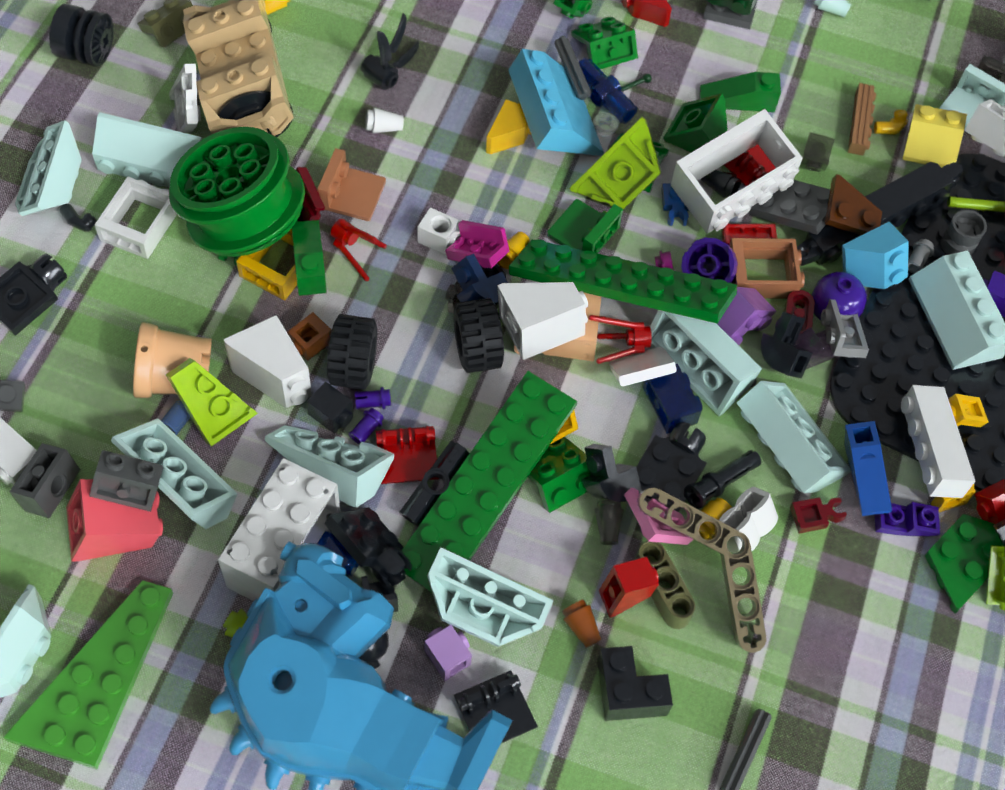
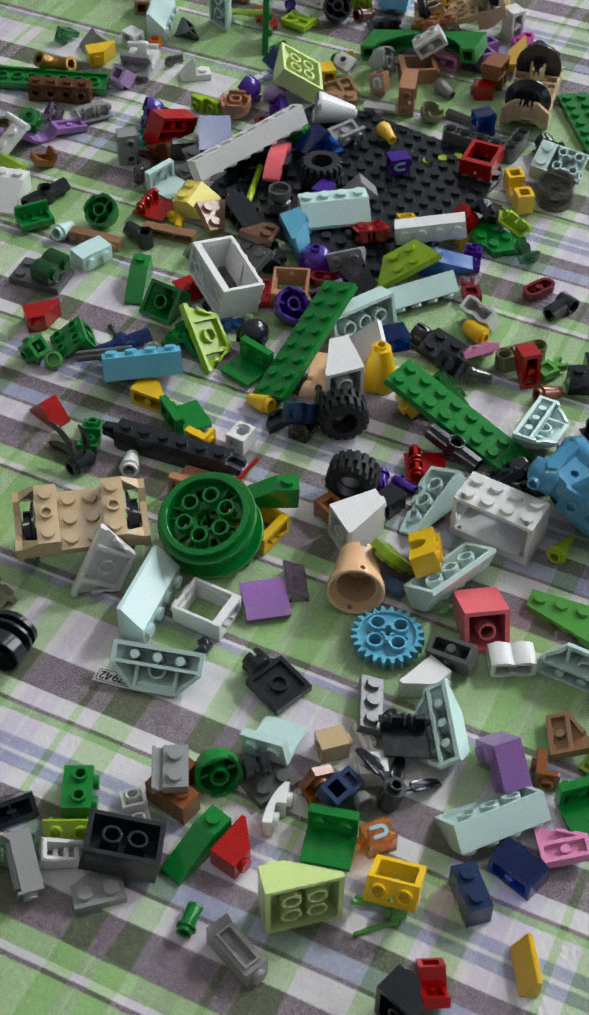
camera: 80 degrees left, 15 degrees down
dark grey bracket [89,450,163,512] -> none
dark pink bracket [445,220,509,268] -> none
dark tan beam [637,488,766,653] -> none
magenta plate [655,250,674,270] -> none
black pin [684,450,761,509] -> none
none -> red slope [29,395,70,431]
none -> bright green plate [44,351,63,370]
none -> medium nougat piece [68,225,124,252]
none -> light aqua brick [70,235,113,273]
none -> green slope [77,417,104,453]
none -> green cylinder [83,192,119,229]
none -> black hinge [102,418,248,476]
none -> black piece [123,221,154,250]
none -> red hinge [132,188,174,222]
none -> green bracket [159,394,212,435]
none -> yellow bracket [184,426,217,444]
none -> medium nougat wing [194,199,225,234]
none -> black cap [236,318,269,347]
none -> medium lavender slope [239,577,291,623]
none -> clear purple slope [282,560,309,603]
none -> red hinge [350,220,392,244]
none -> medium azure gear [350,606,425,670]
none -> yellow cone [364,341,396,396]
none -> lime wing [377,239,443,289]
none -> yellow arch [408,526,444,579]
none -> white brick [485,640,538,678]
none -> clear green bracket [514,236,541,265]
none -> dark red plate [522,277,555,301]
none -> bright green plate [540,356,569,382]
none -> black piece [543,291,580,322]

